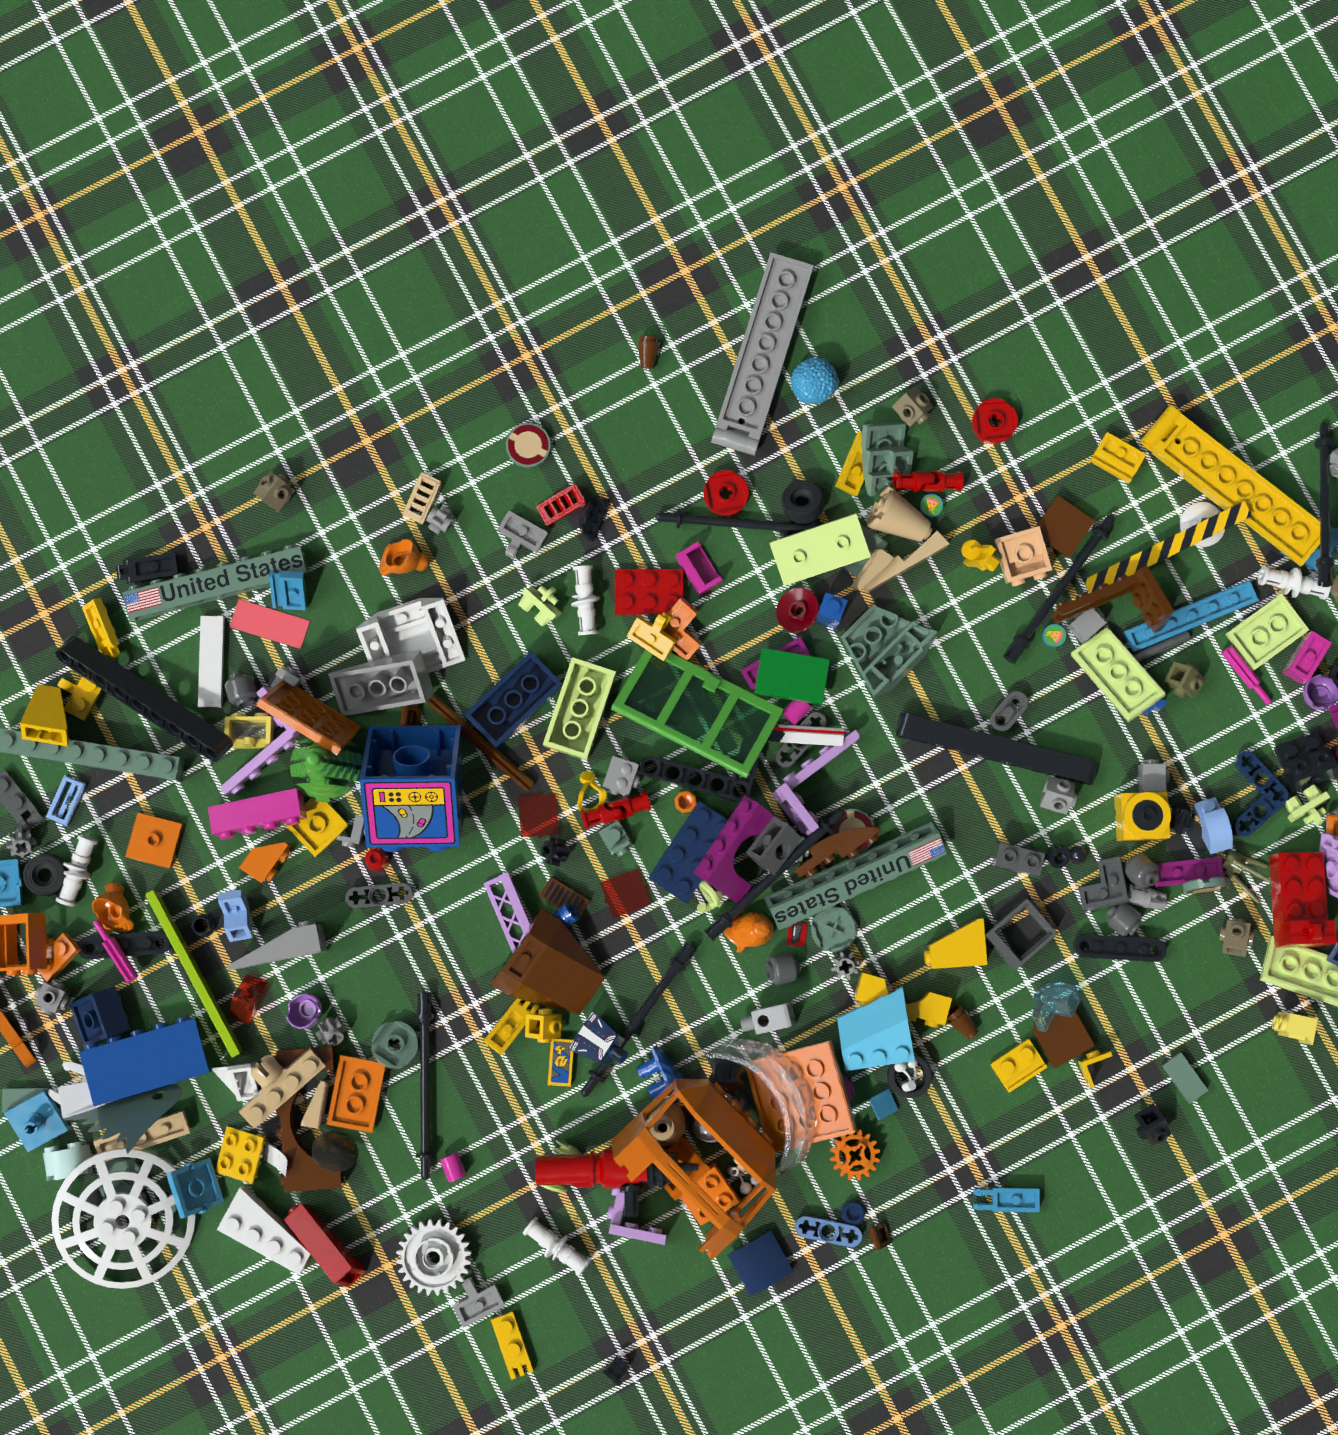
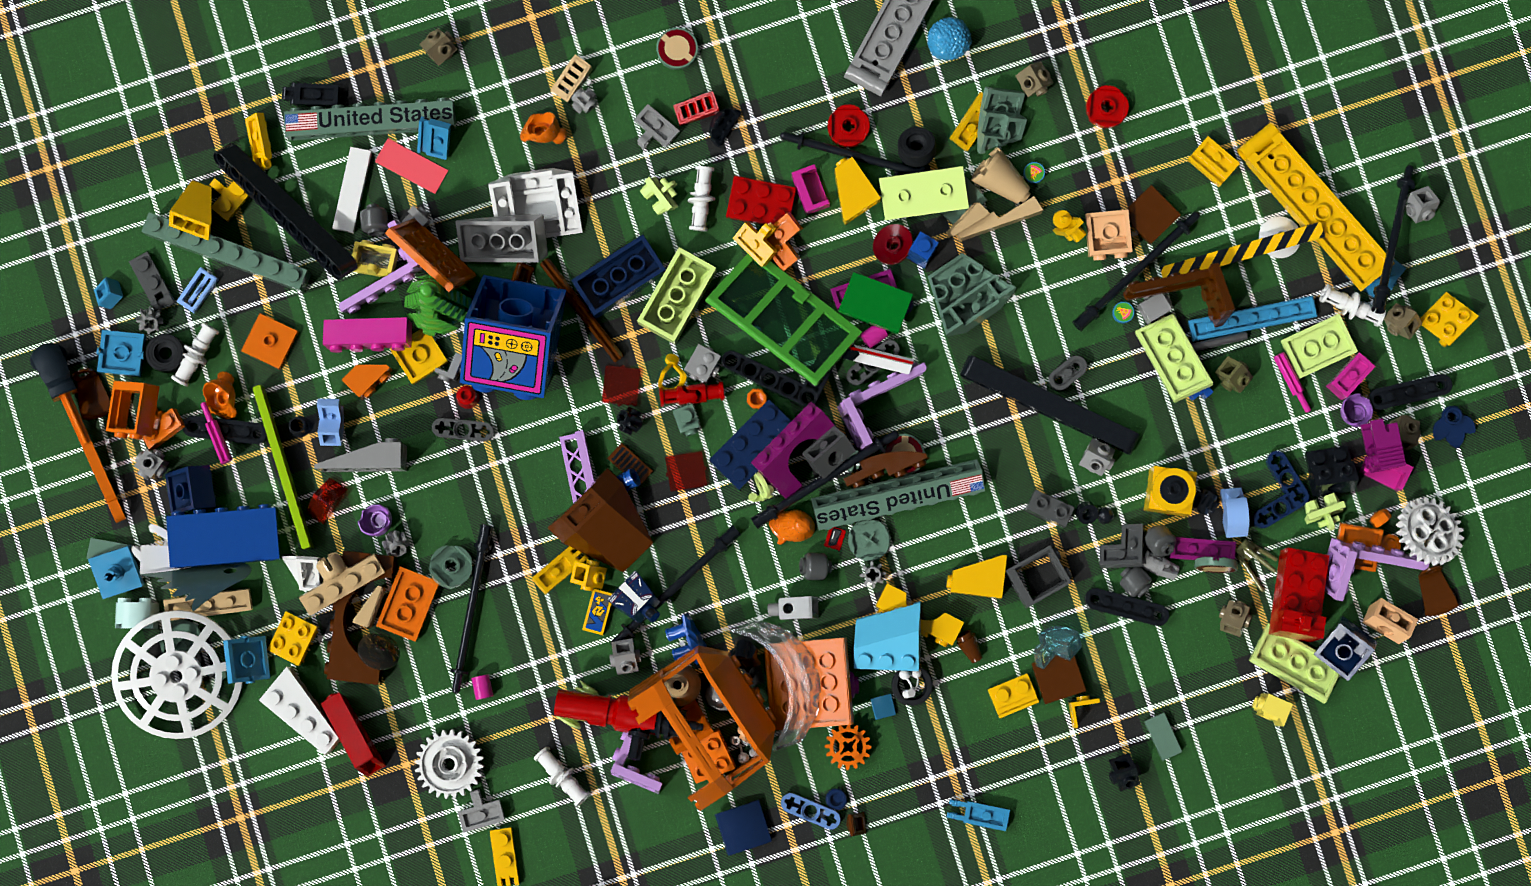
camera: 15 degrees right, 0 degrees up
white sticker [264,1144,288,1177] -> none
red piece [892,471,964,492] -> none
light grey brick [1138,760,1170,793] -> none
none -> light grey brick [609,638,641,675]
none -> yellow slope [834,157,881,225]

